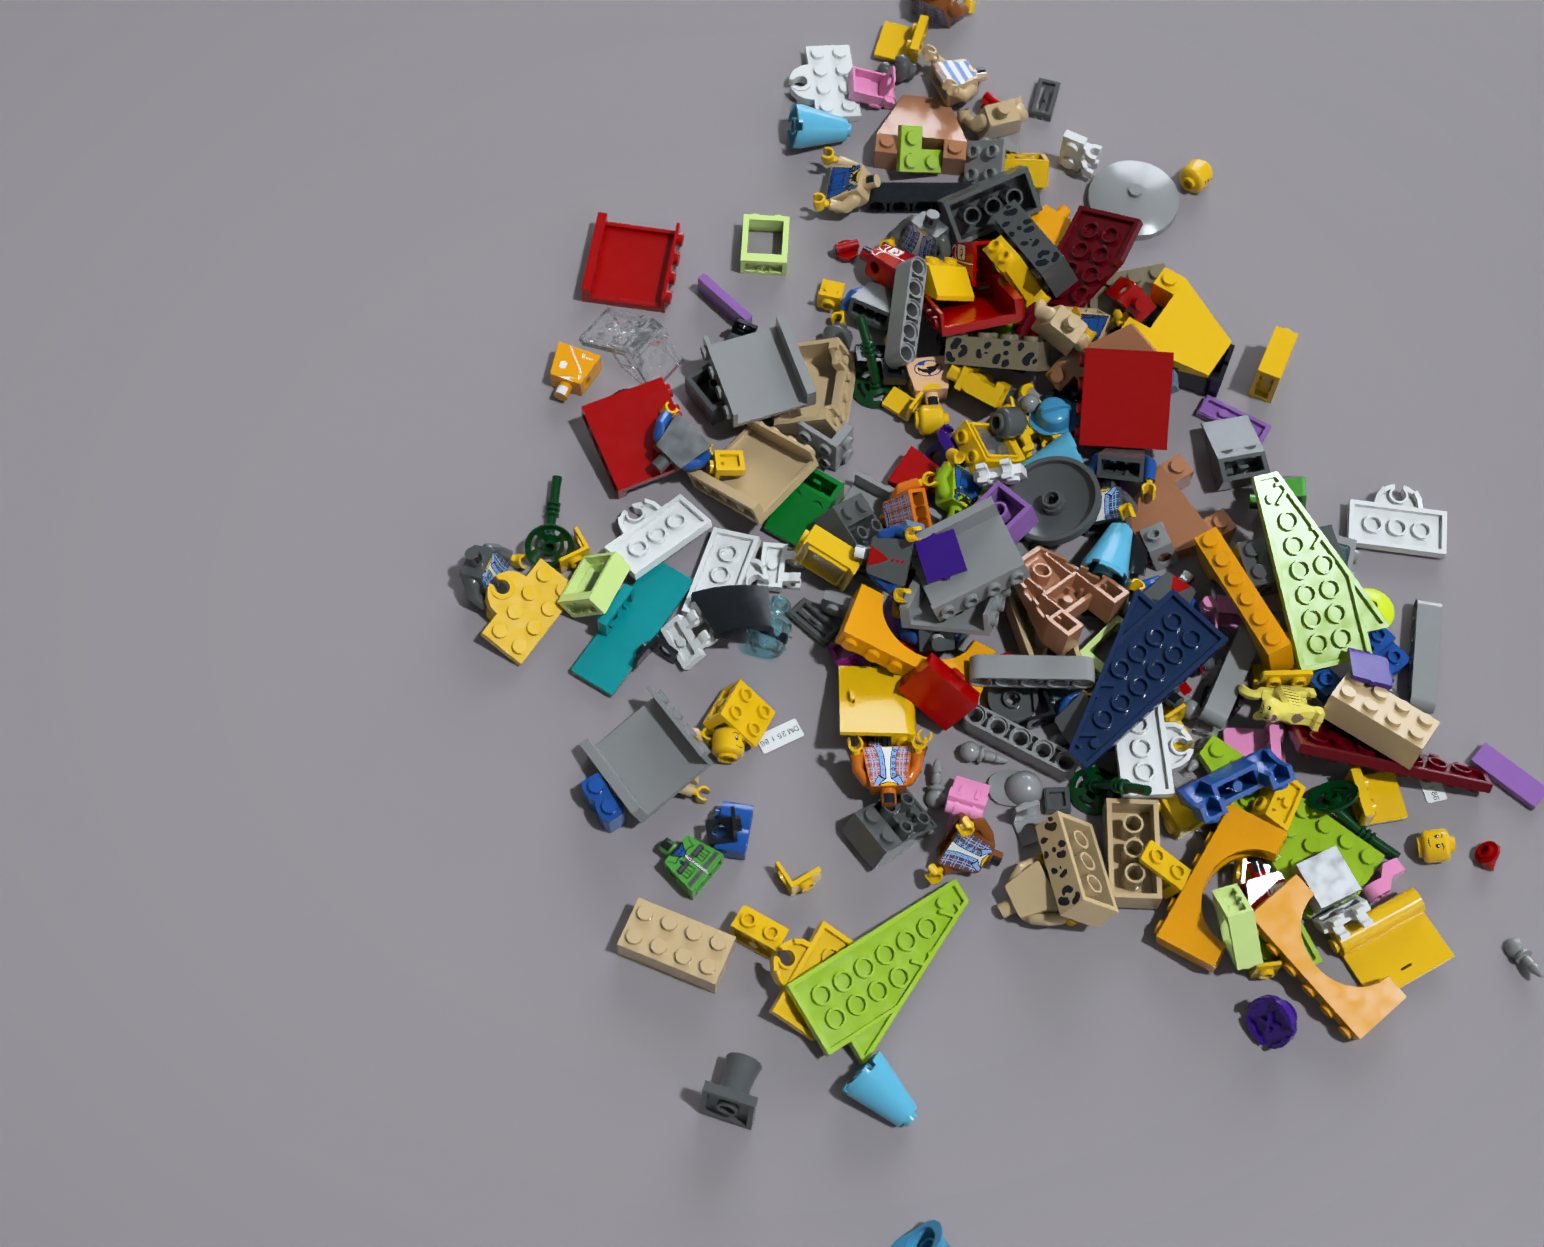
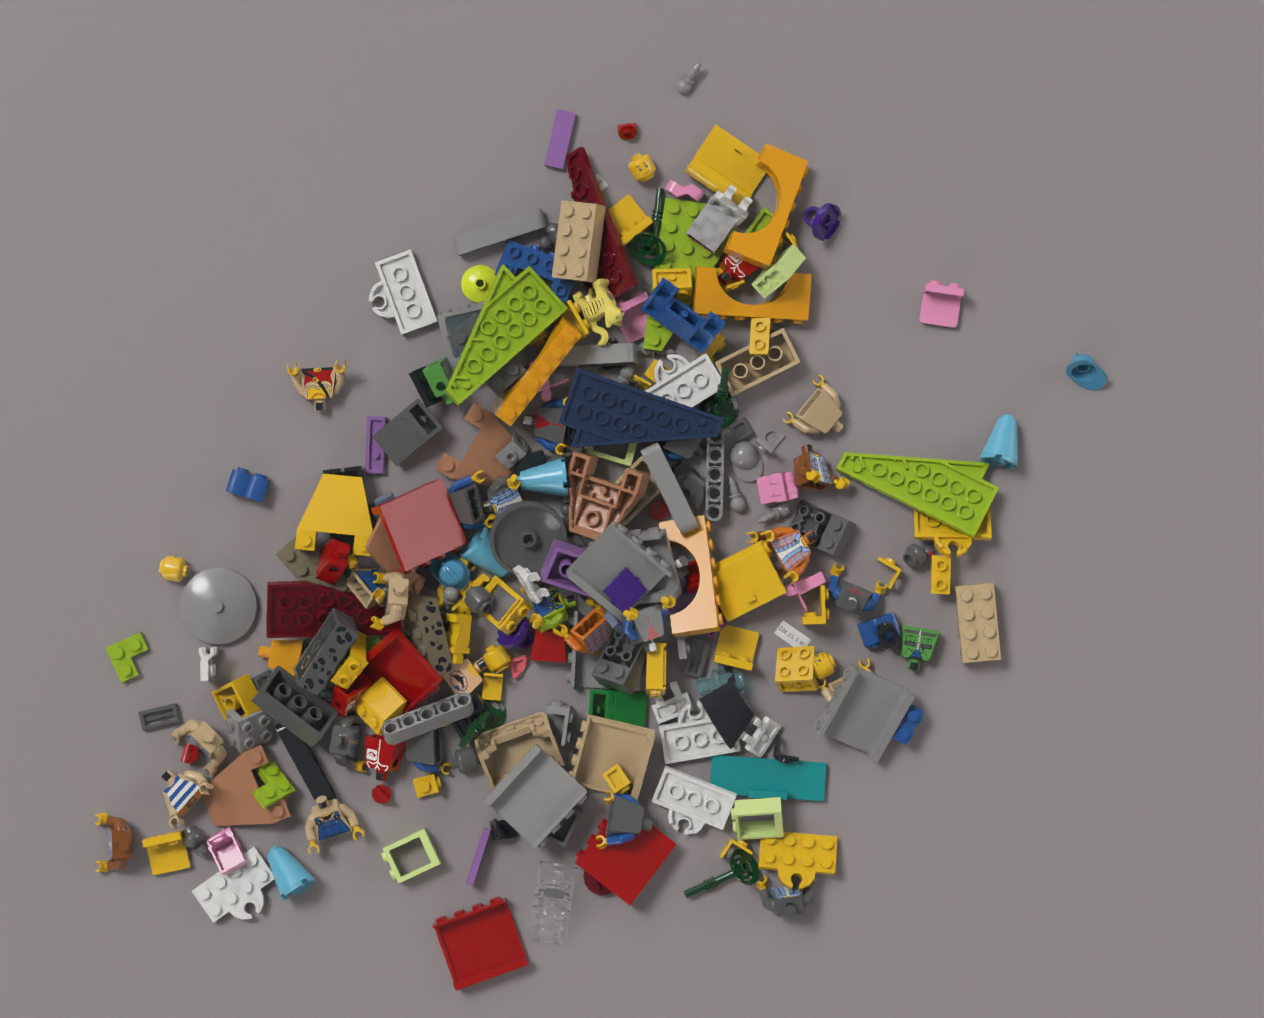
camera: 115 degrees left, 25 degrees up
light orange torso [550,342,602,401] -> none
dark grey plant [699,1052,762,1130] -> none
red container [898,653,980,731] -> none
tan brick [1035,811,1119,928] -> none
yellow window [1248,326,1299,403] -> none
piece [1347,647,1393,690] -> none
none -> lime plate [105,632,149,683]
none -> blue brick [226,467,270,503]
none -> torso [287,360,347,411]
none -> coral tile [509,655,527,679]
none -> yellow bracket [713,625,759,671]
none -> bright pink piece [784,571,826,612]
none -> yellow bracket [800,585,829,625]
none -> torso [828,562,888,615]
none -> dark grey animal [903,544,935,567]
none -> bright pink bracket [919,280,965,328]

